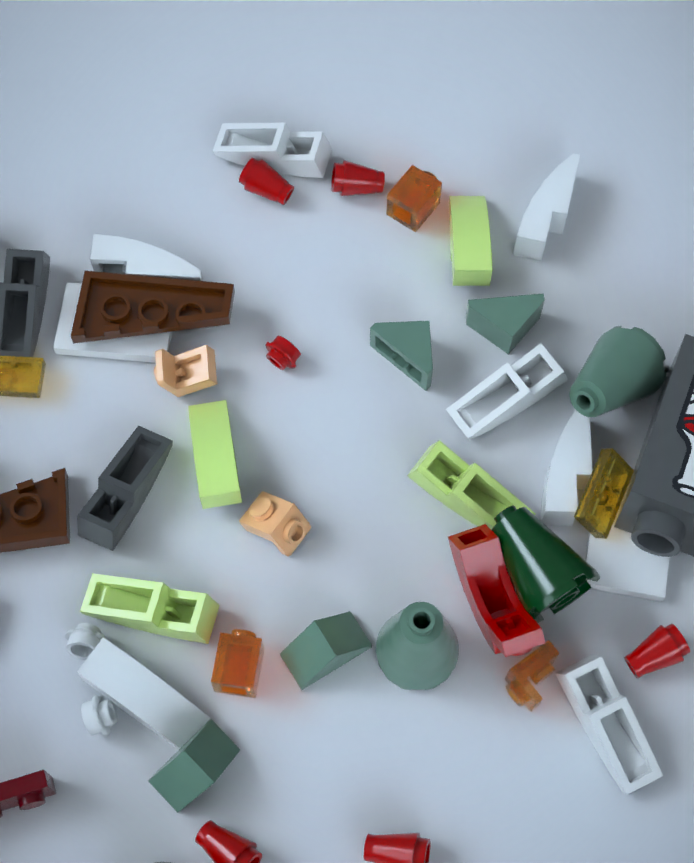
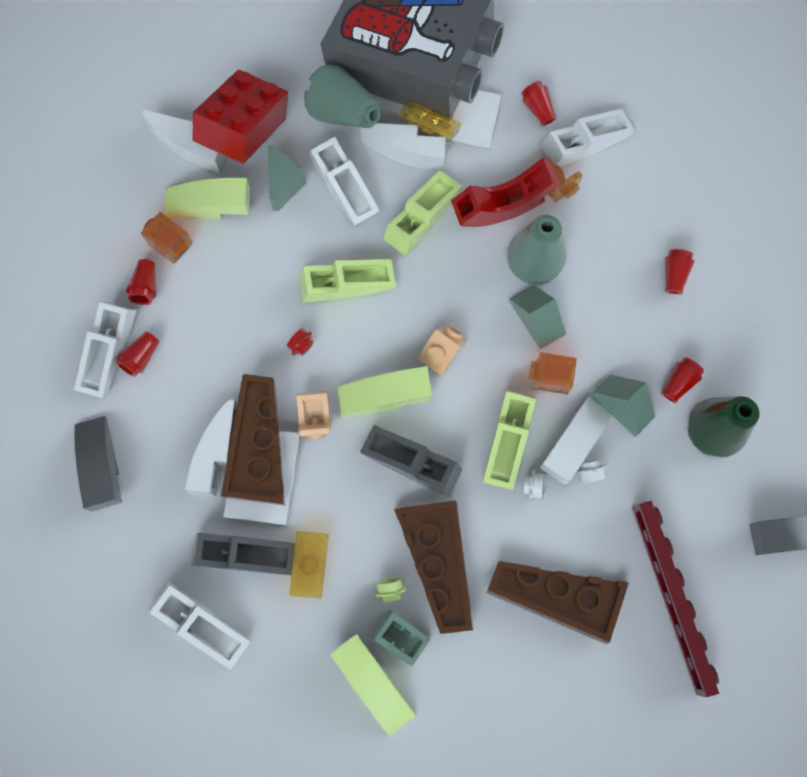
camera: 90 degrees left, 10 degrees up
sand green slope [370,321,433,391] -> none
dark green cone [492,505,600,623] -> none
none -> dark grey slope [74,416,123,511]
none -> red brick [192,69,289,164]
none -> yellowish green slope [298,259,396,302]

